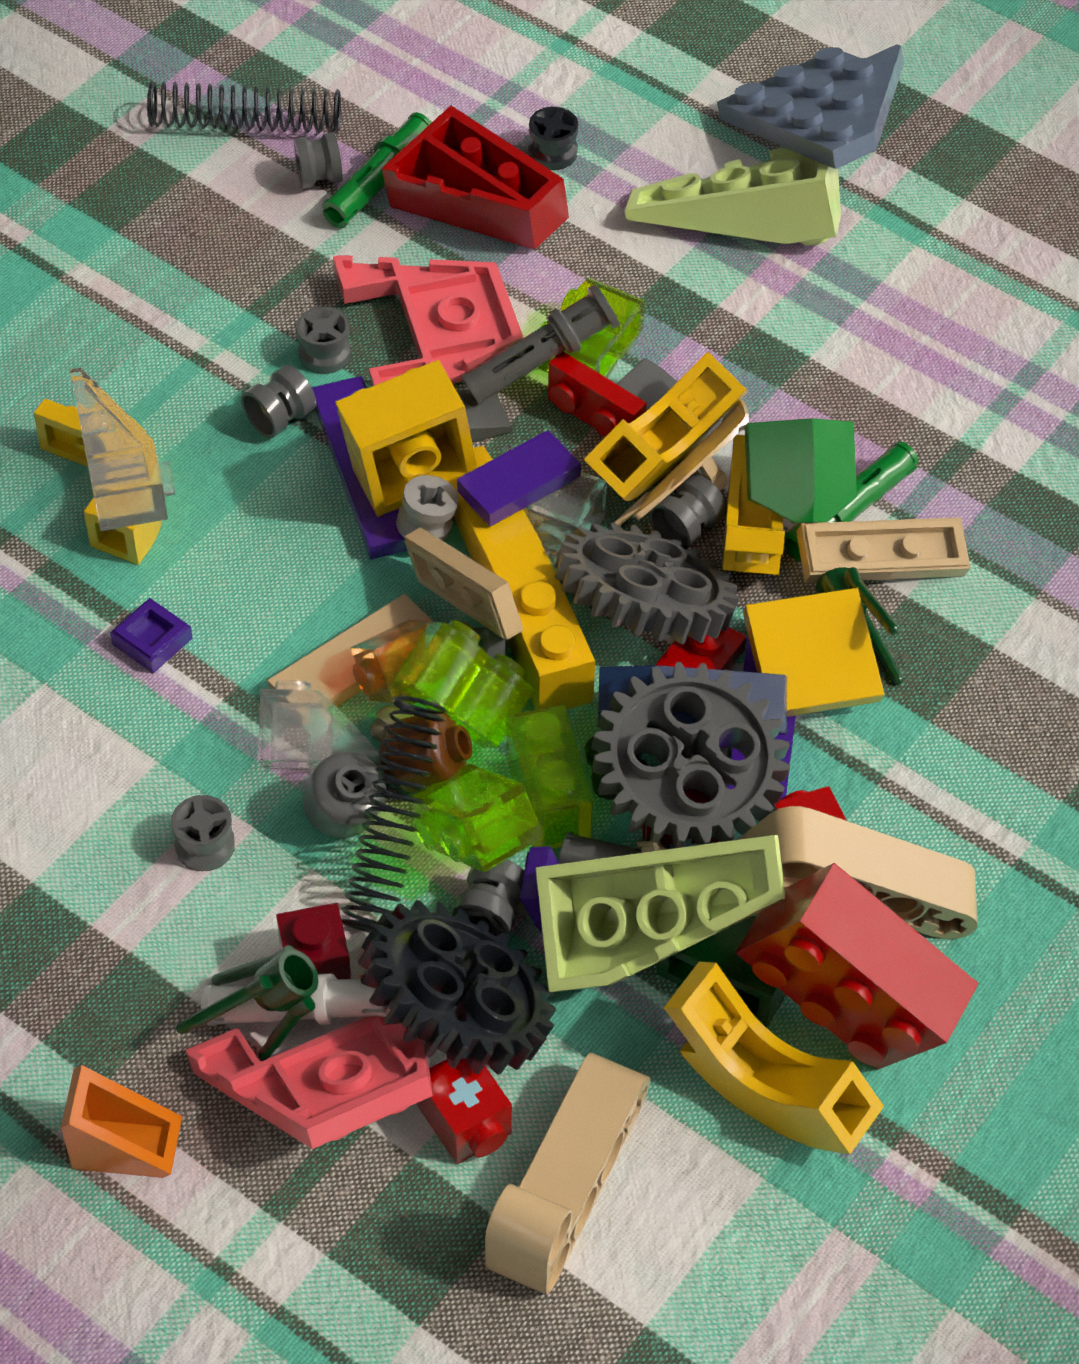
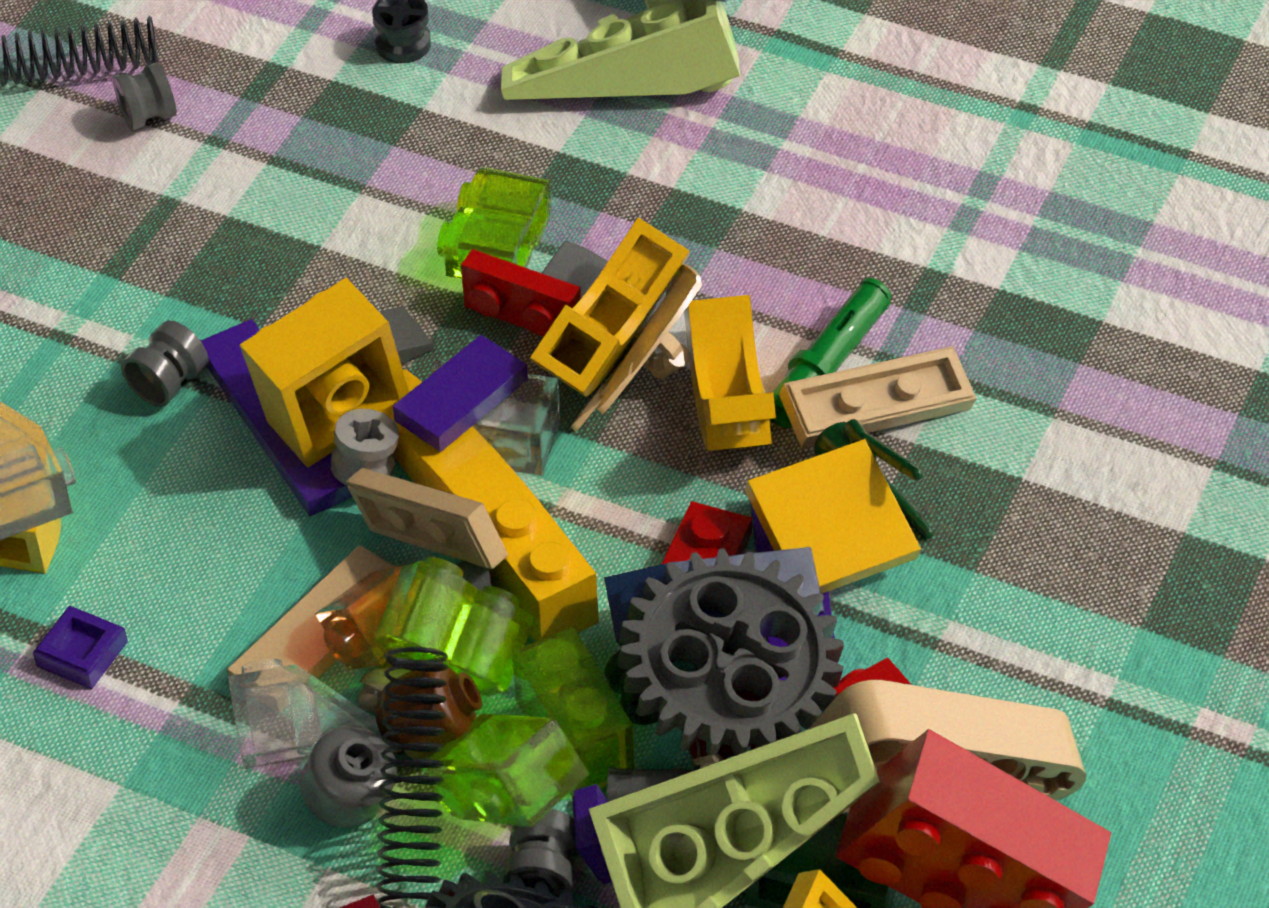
camera: 10 degrees left, 5 degrees down
dark grey wheel [171,795,235,871] -> none
dark grey wheel [296,306,351,374] -> none
green pin [322,112,432,229] -> none
coral wing [333,255,523,387] -> none
red wedge [381,105,569,250] -> none
dark grey pin [461,284,620,405] -> none
dark grey gear [554,522,739,644] -> none
dark grey wheel [649,474,727,550] -> none
green slope [744,418,857,523] -> none

